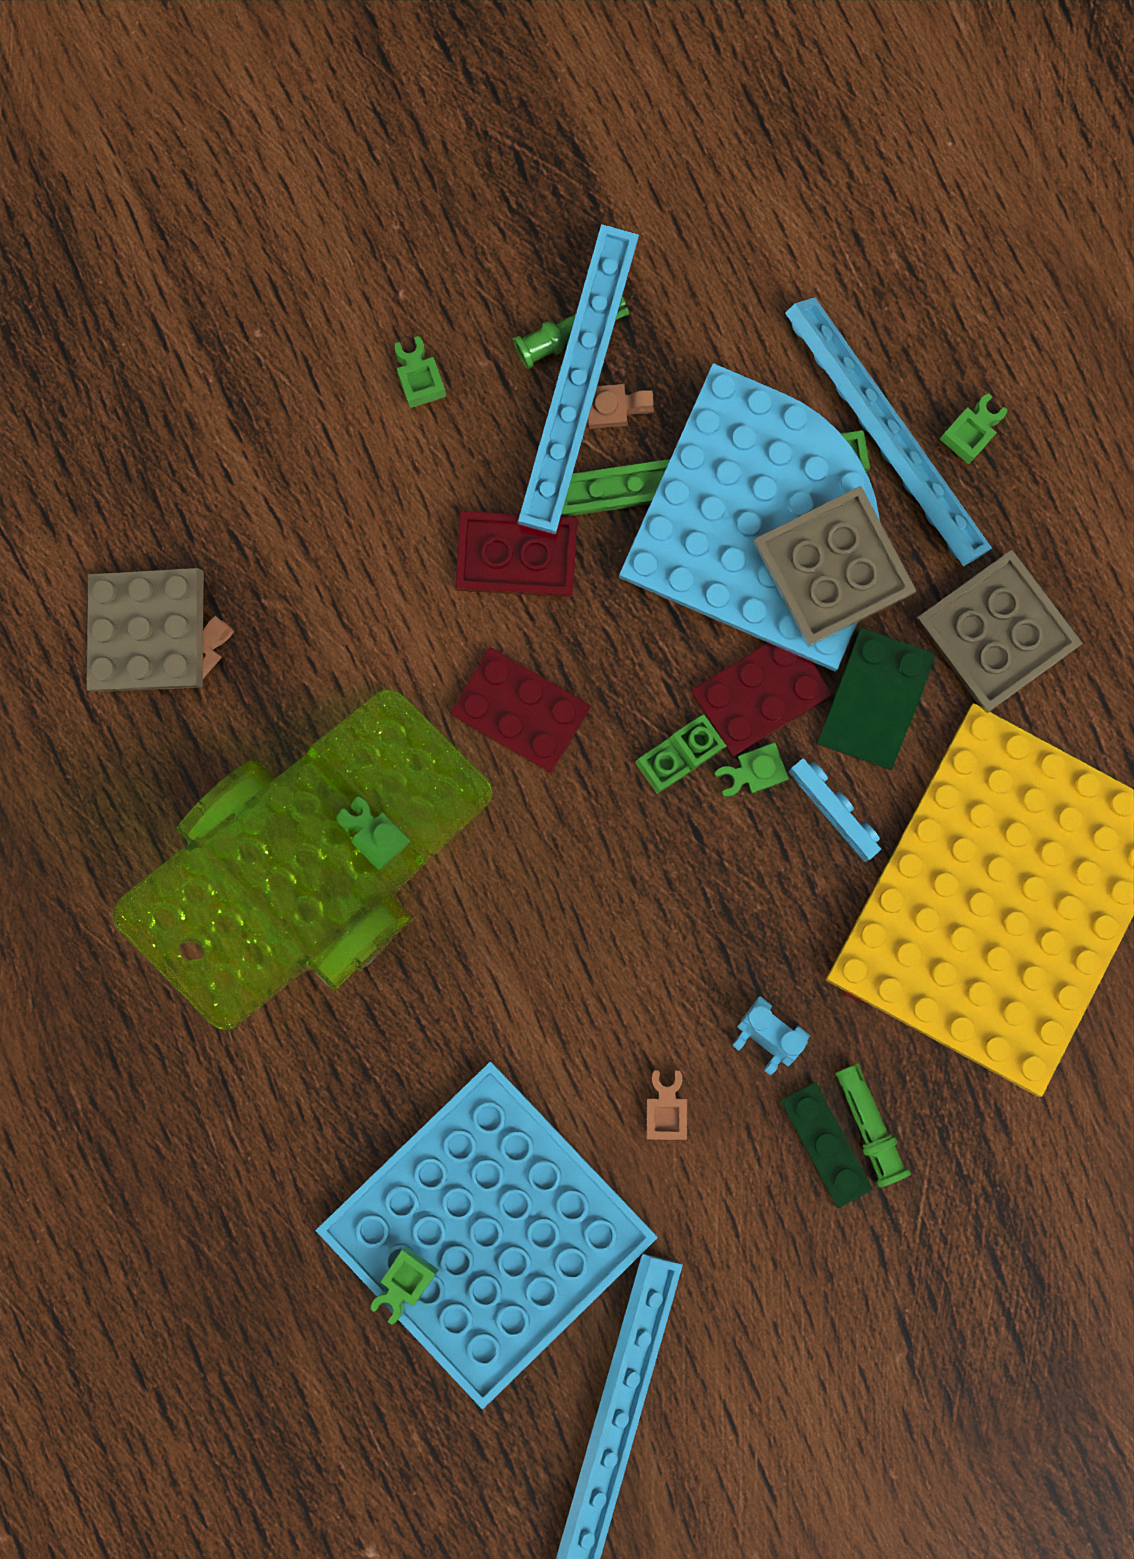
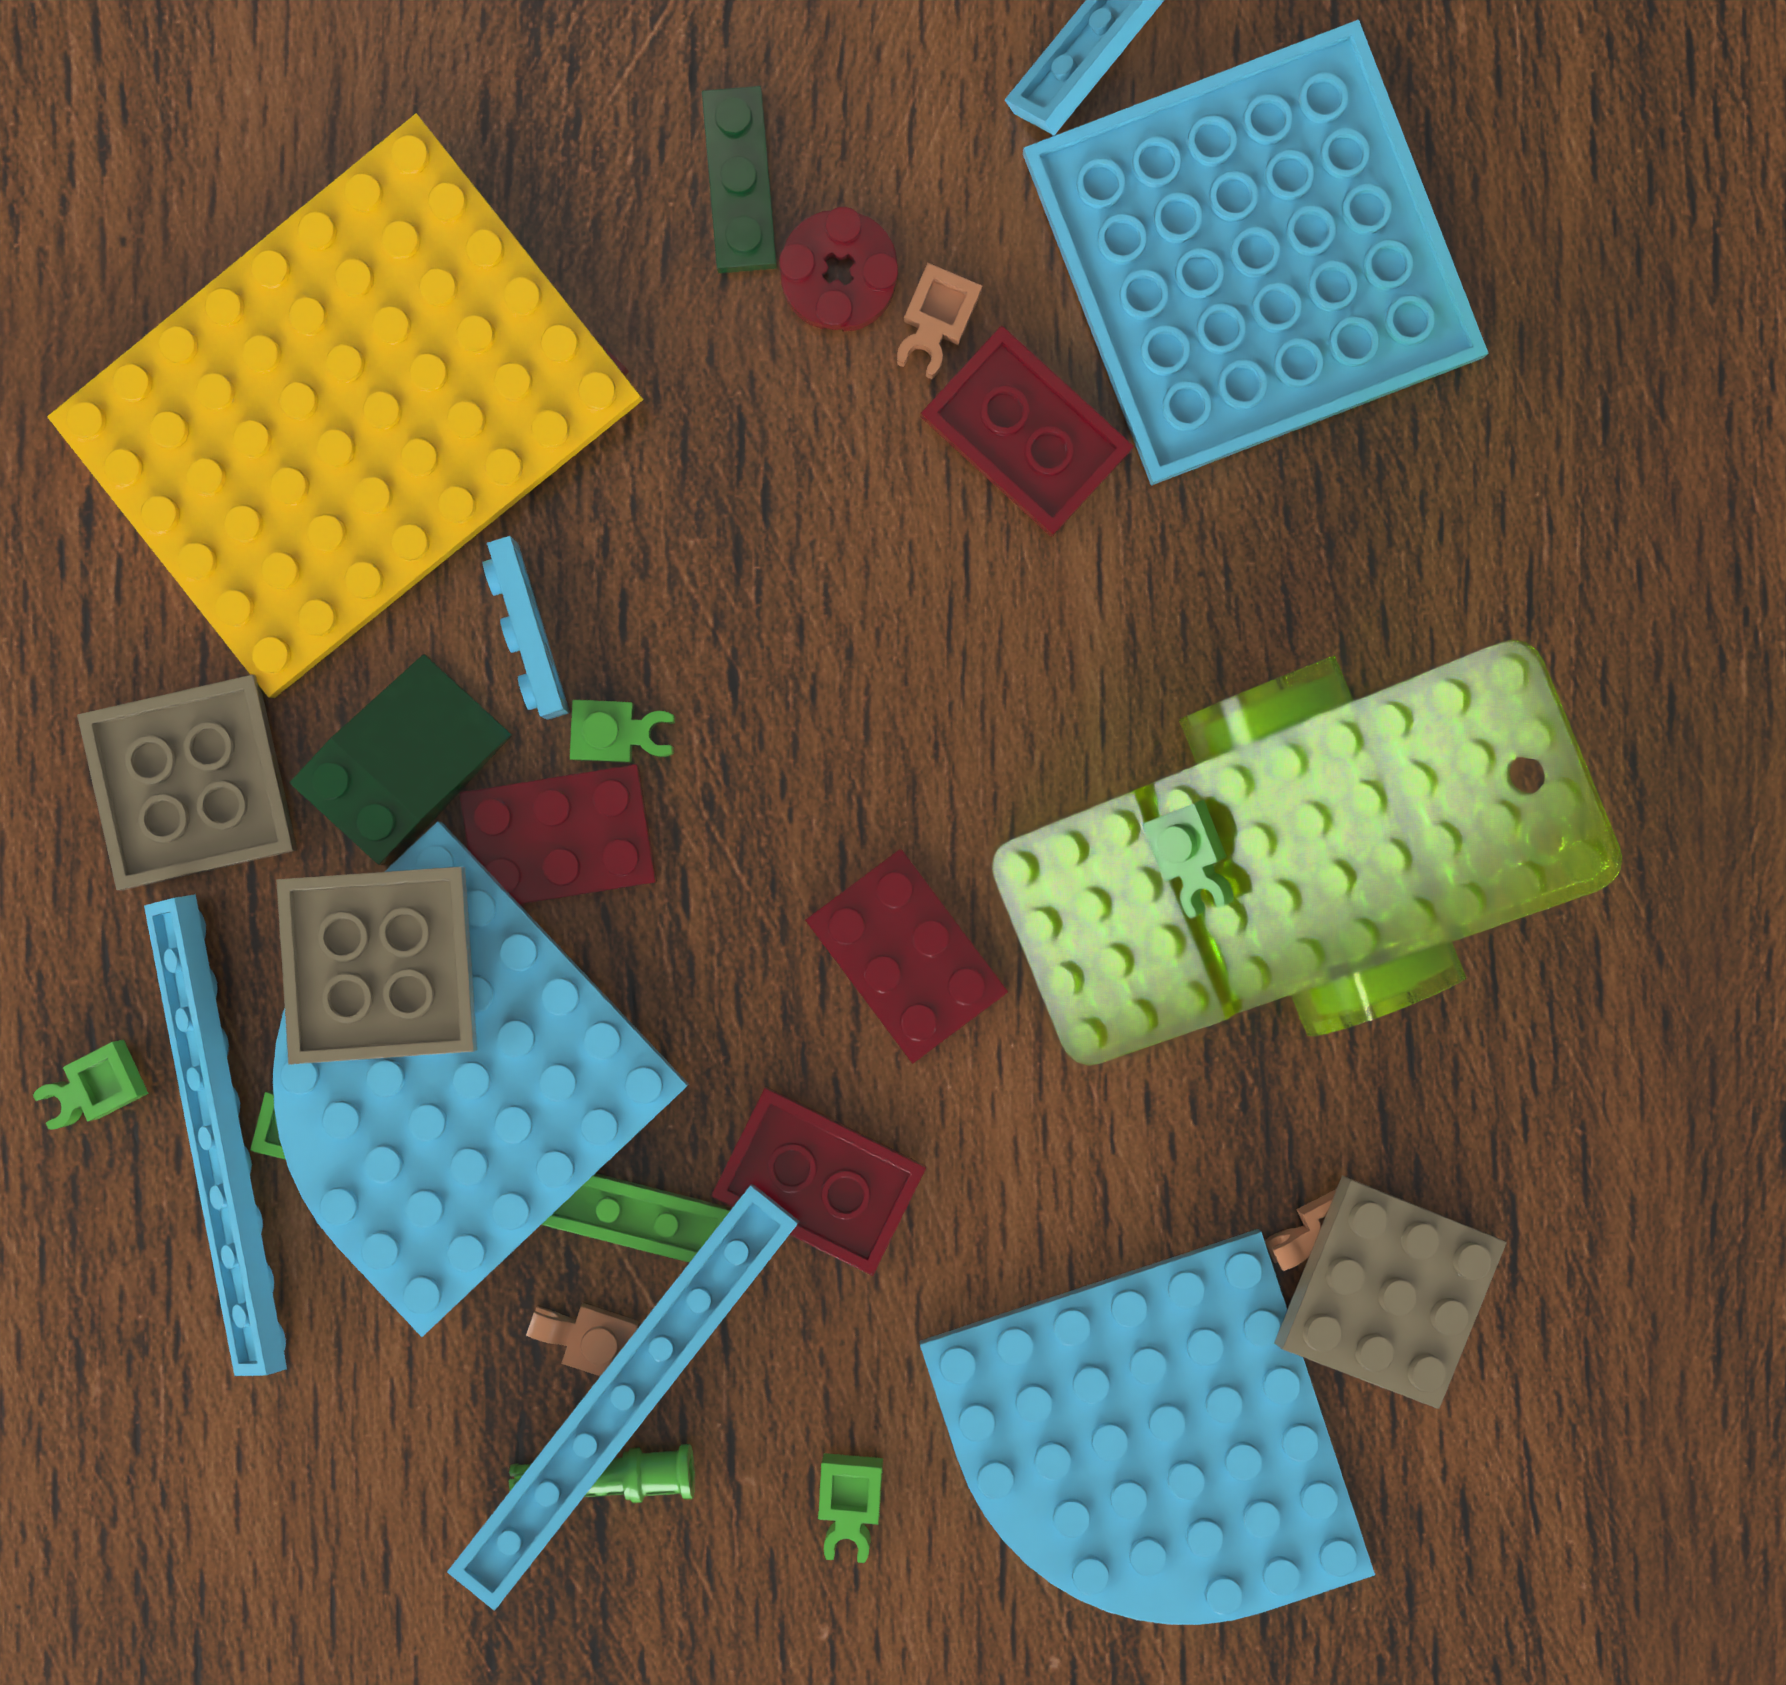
camera: 165 degrees left, 5 degrees up
bright green plate [371,1246,439,1325] -> none
bright green slope [635,714,726,794] -> none
medium azure piece [732,996,811,1076] -> none
bright green pin [835,1063,911,1188] -> none
none -> dark red plate [779,207,898,332]
none -> dark red plate [920,325,1134,537]
none -> medium azure plate [920,1229,1375,1625]

